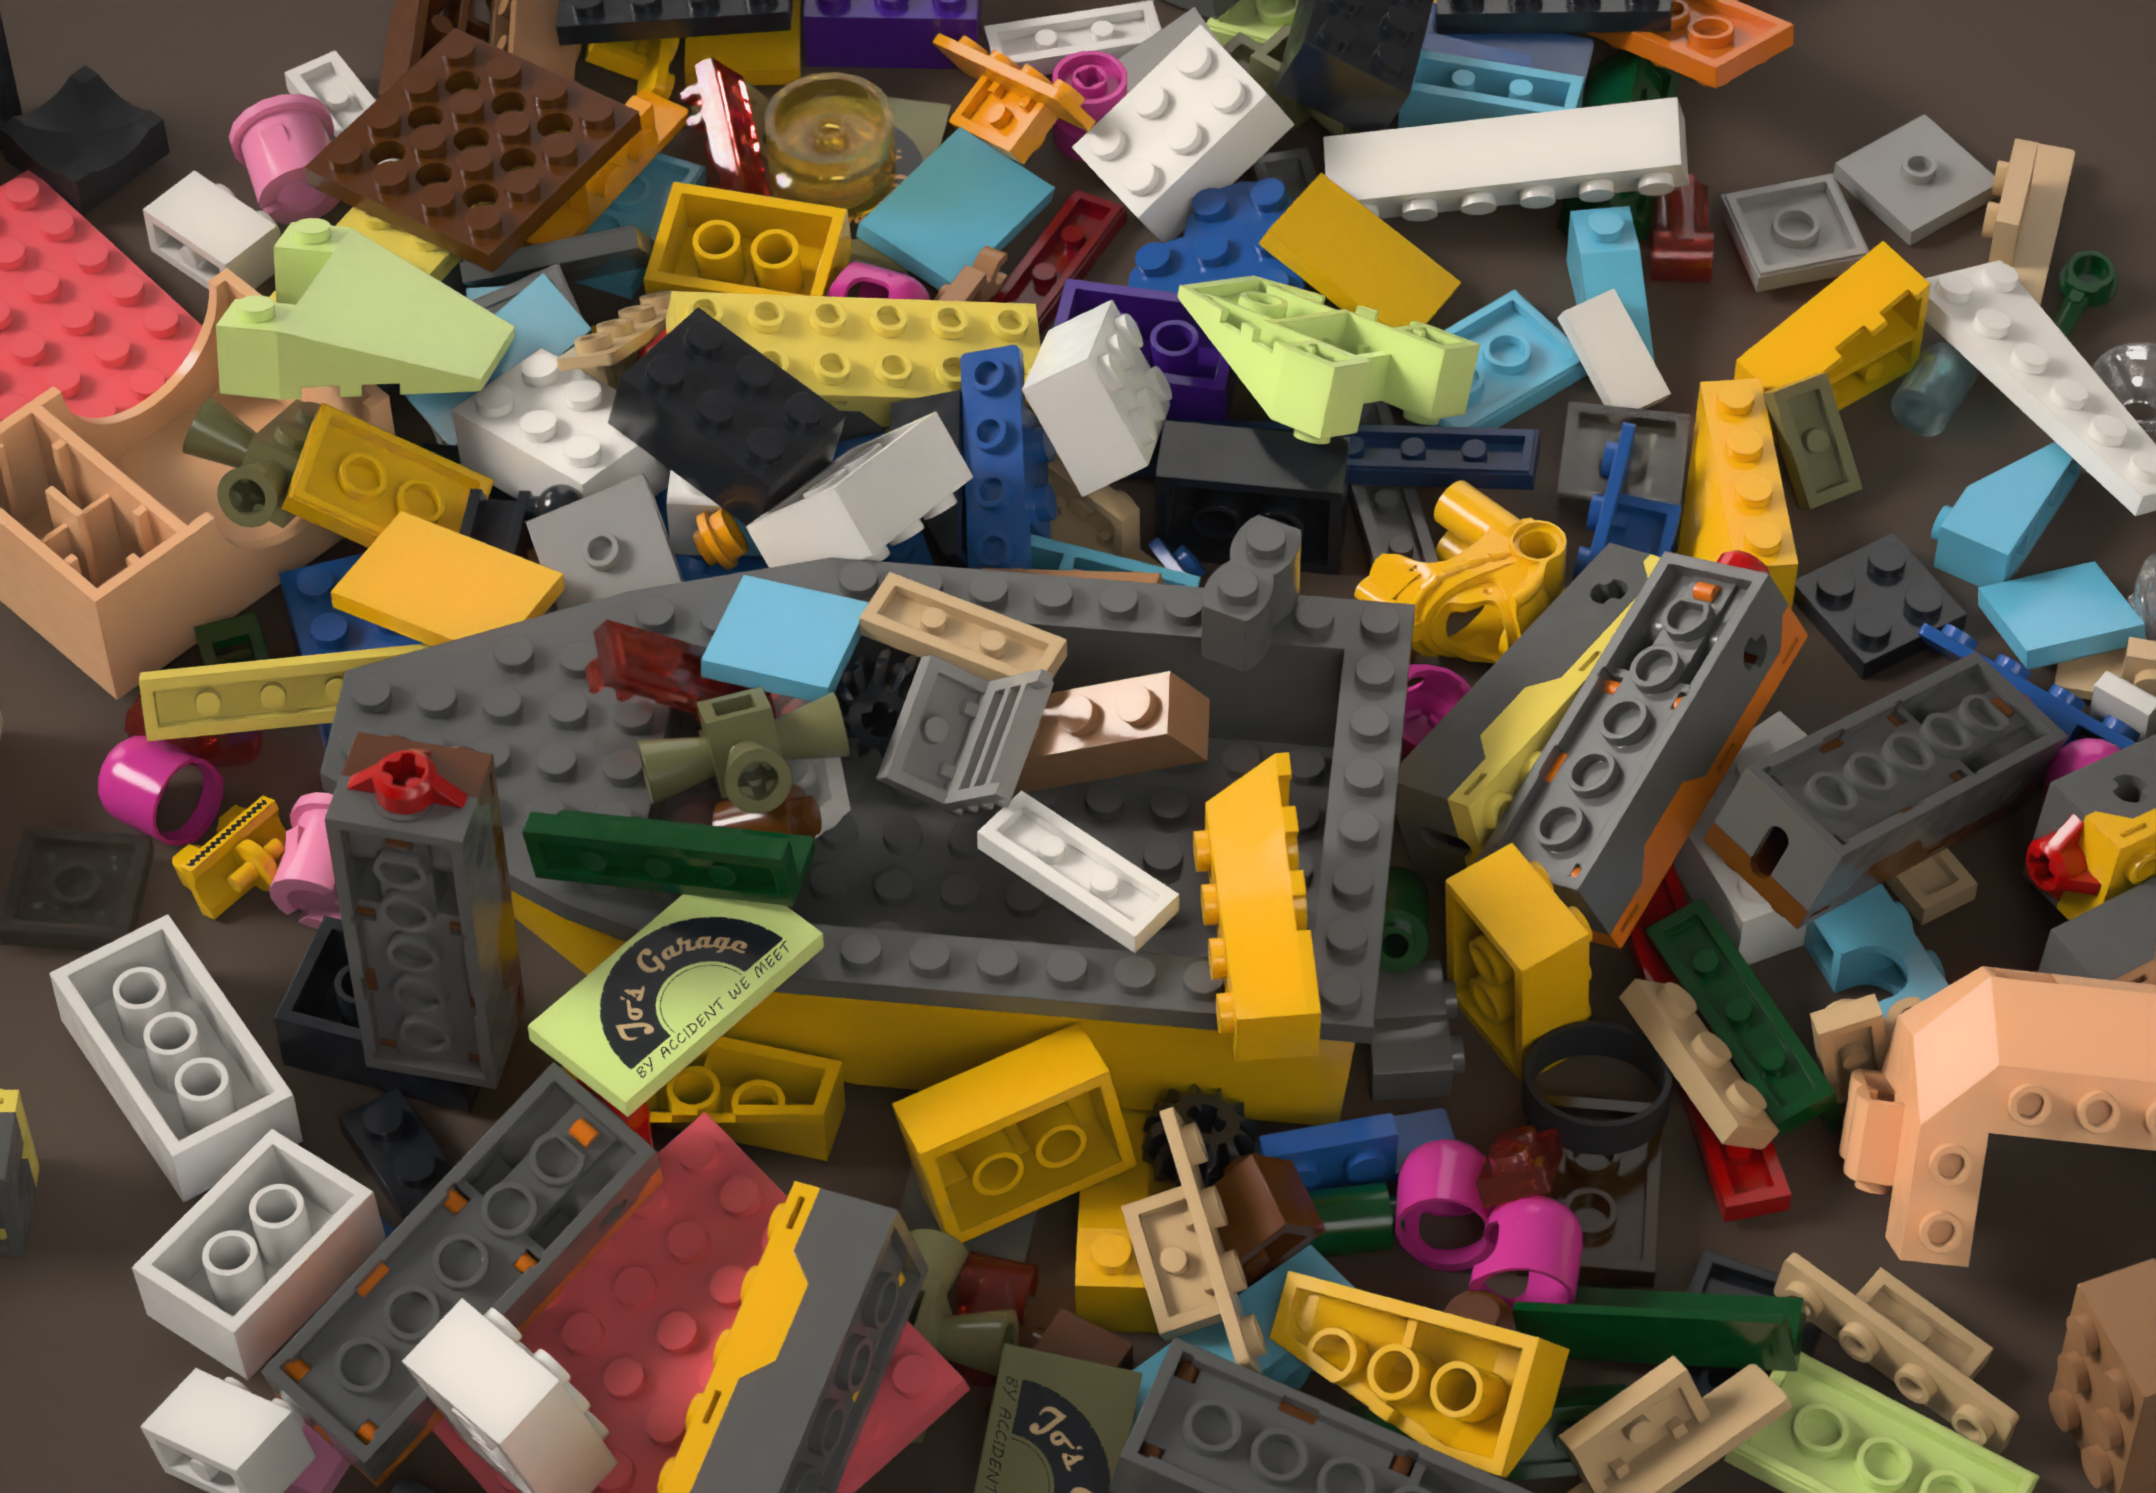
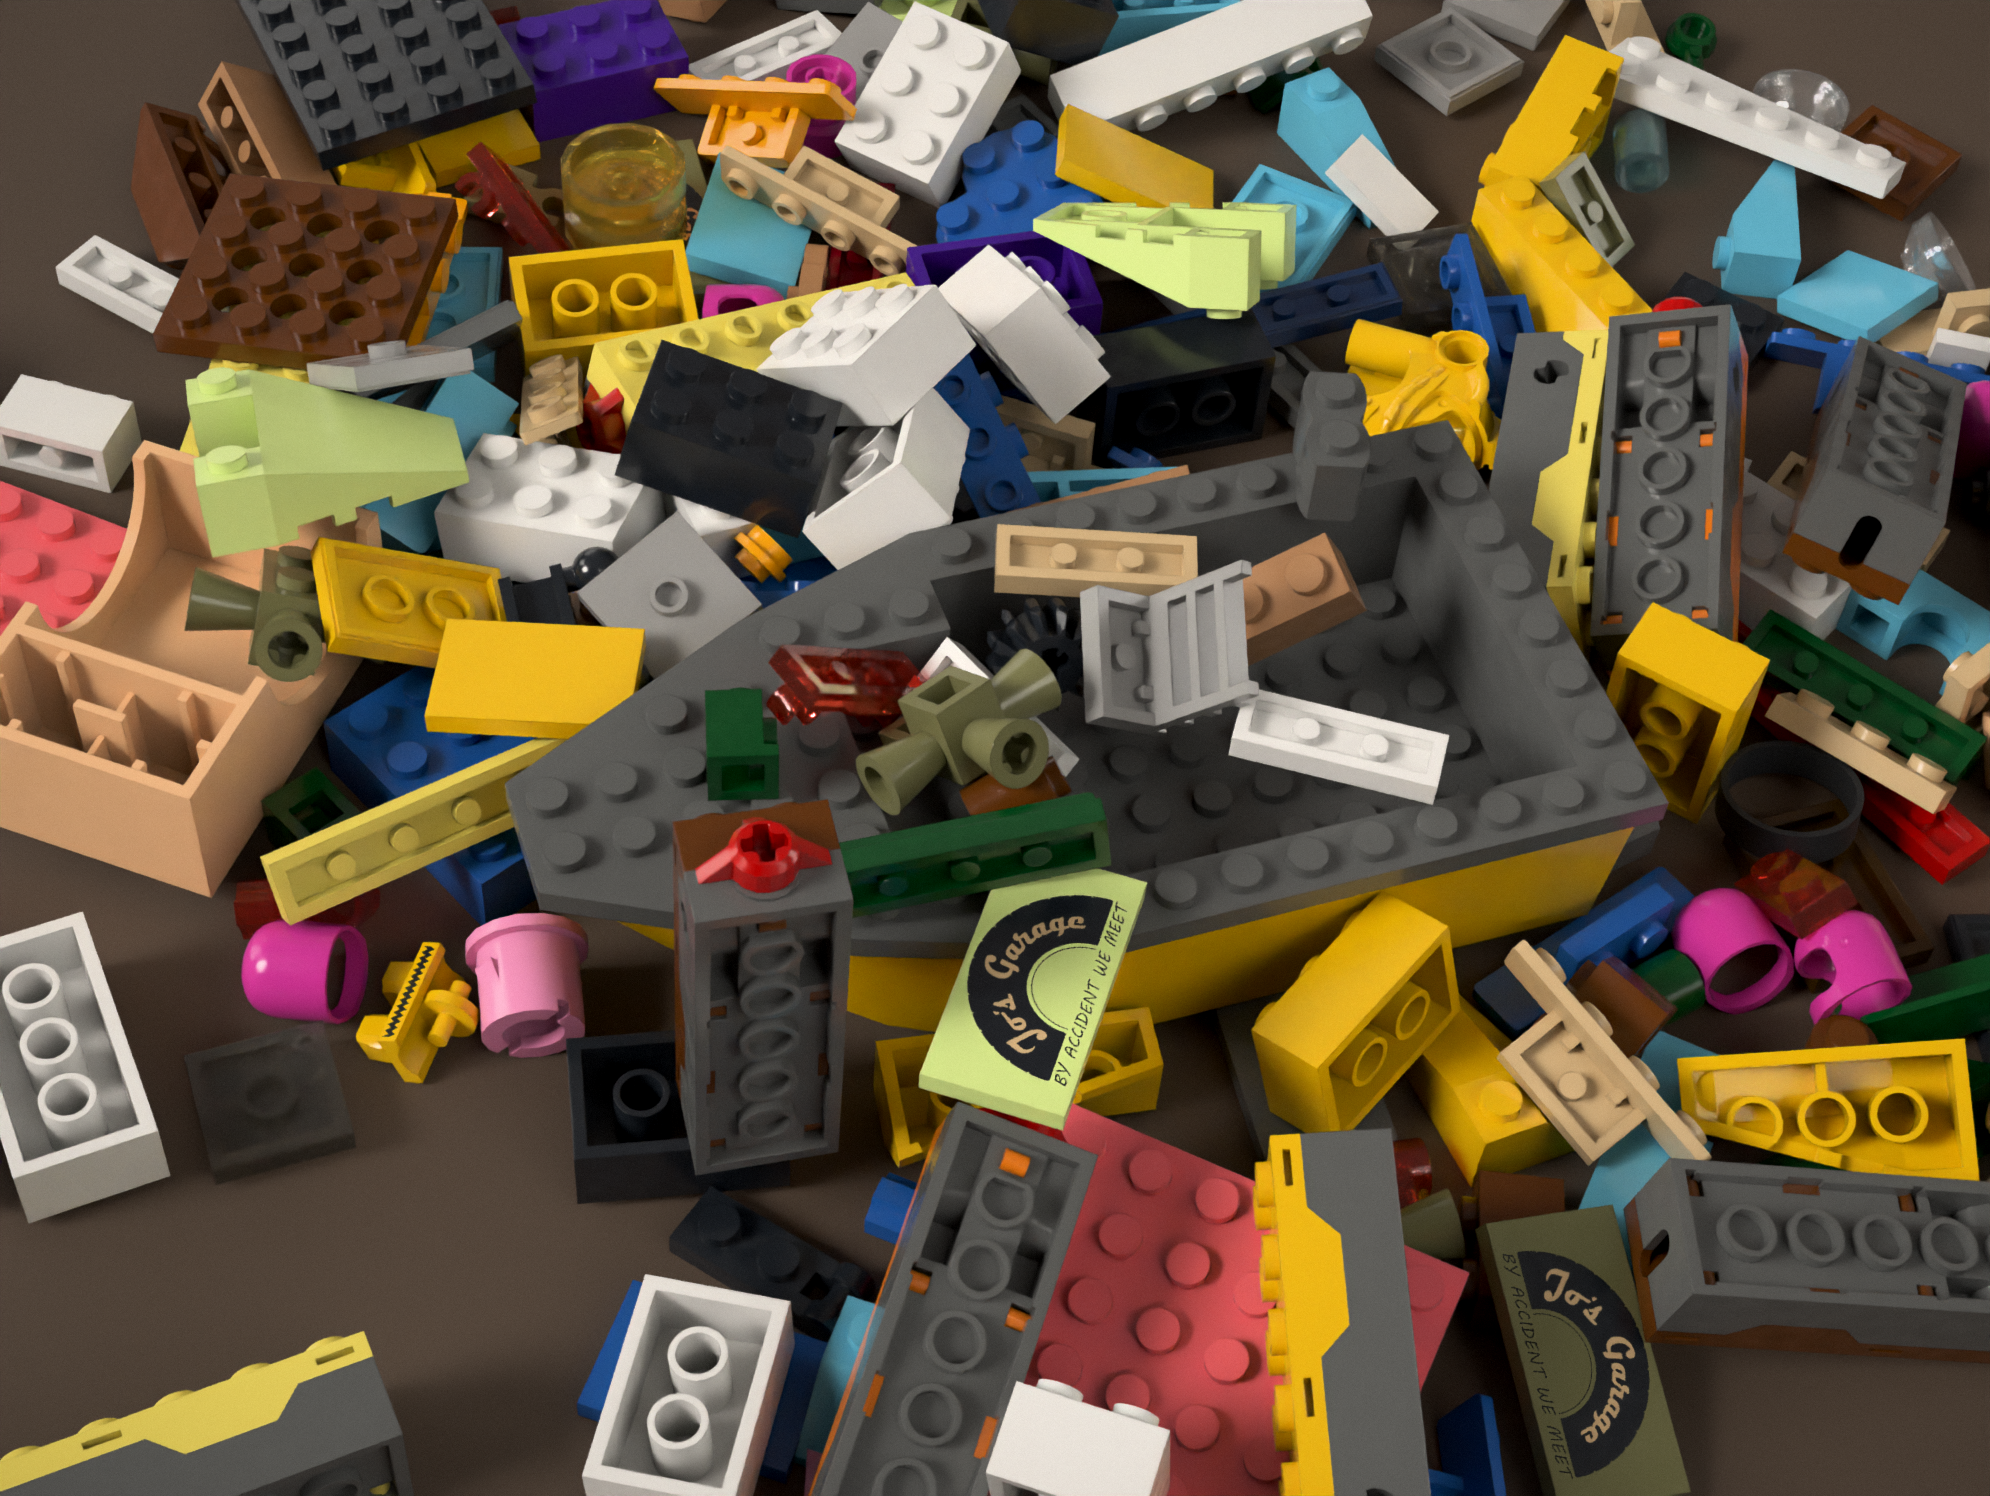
camera: 30 degrees left, 0 degrees up
white brick [49,914,303,1203] -> none
bright pink piece [229,94,340,224] -> none
medium azure tile [701,575,869,702] -> none
black gear [1141,1083,1257,1188] -> none
yellow wedge [1193,752,1321,1062] -> none
clear red piece [1650,174,1714,284] -> none
none -> light grey plate [306,340,474,392]
none -> dark green brick [705,687,779,801]
none -> tan bracket [720,145,917,276]
none -> white brick [756,284,976,426]

